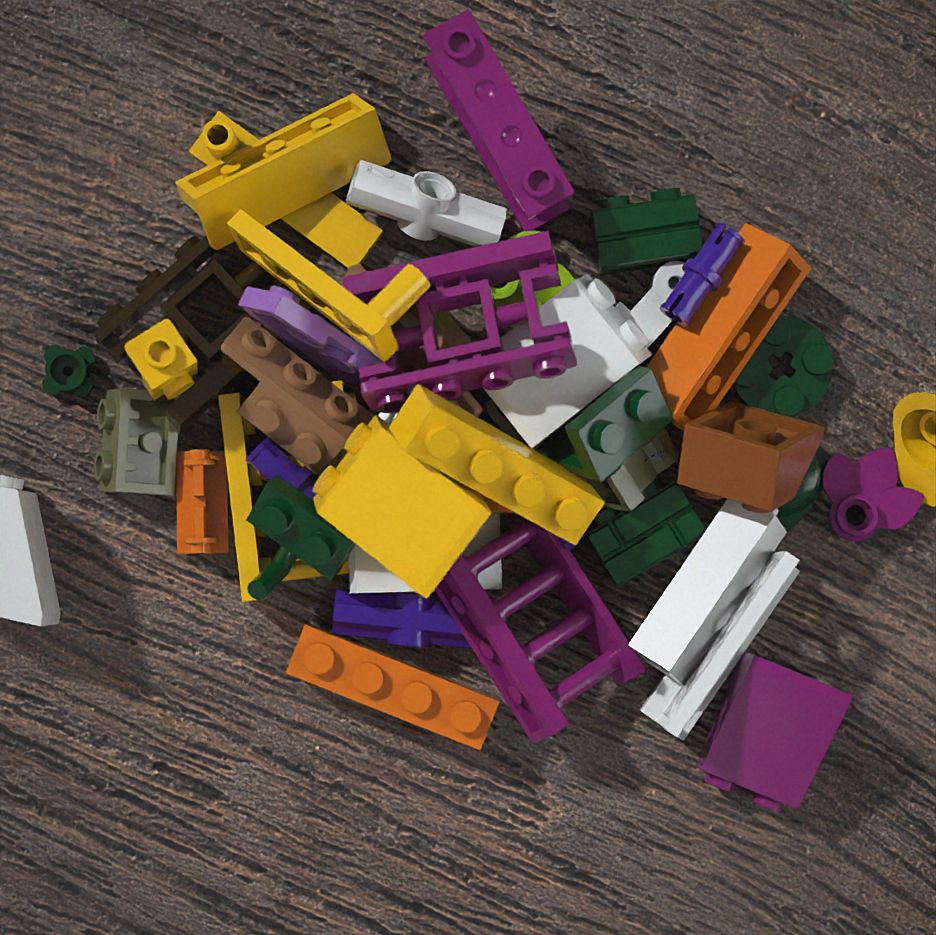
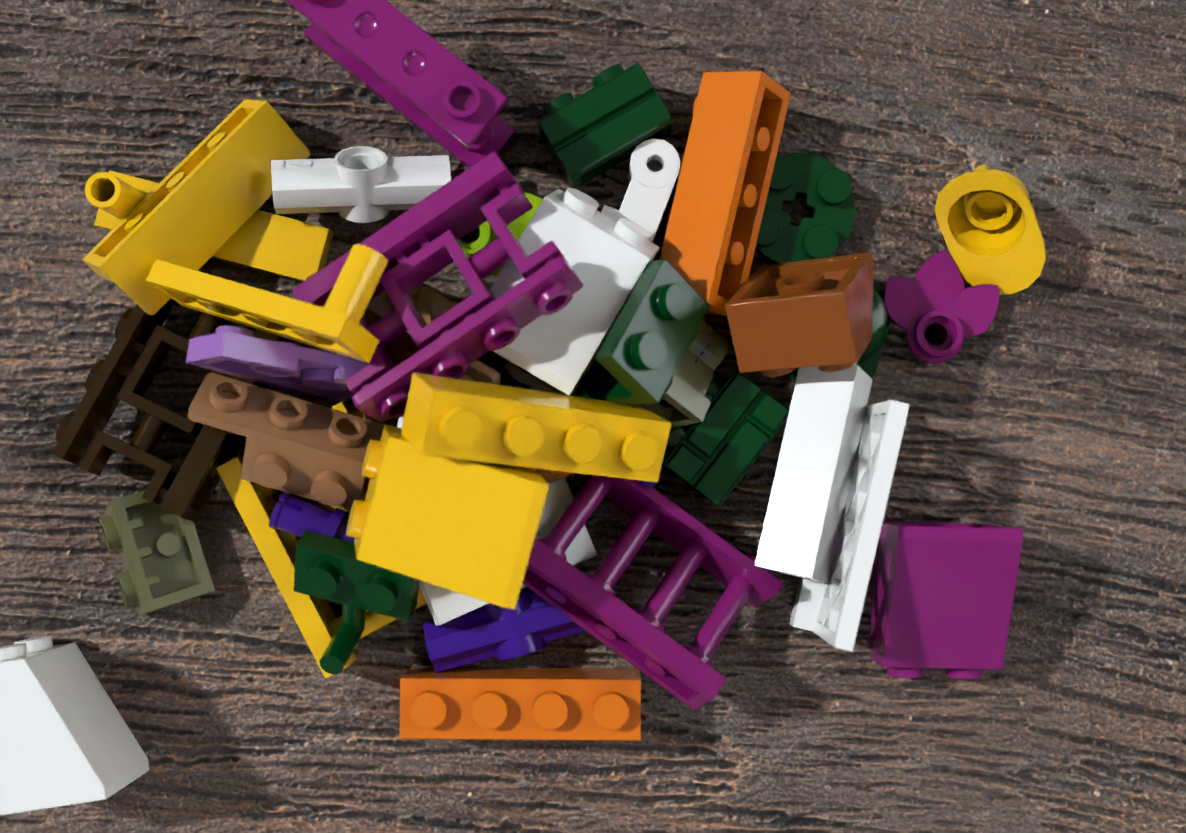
camera: 15 degrees left, 0 degrees up
dark green plate [42,345,95,398] -> none
yellow bracket [125,319,198,400] -> none
orange hinge [176,449,229,554] -> none
dark purple pin [659,223,745,327] -> none

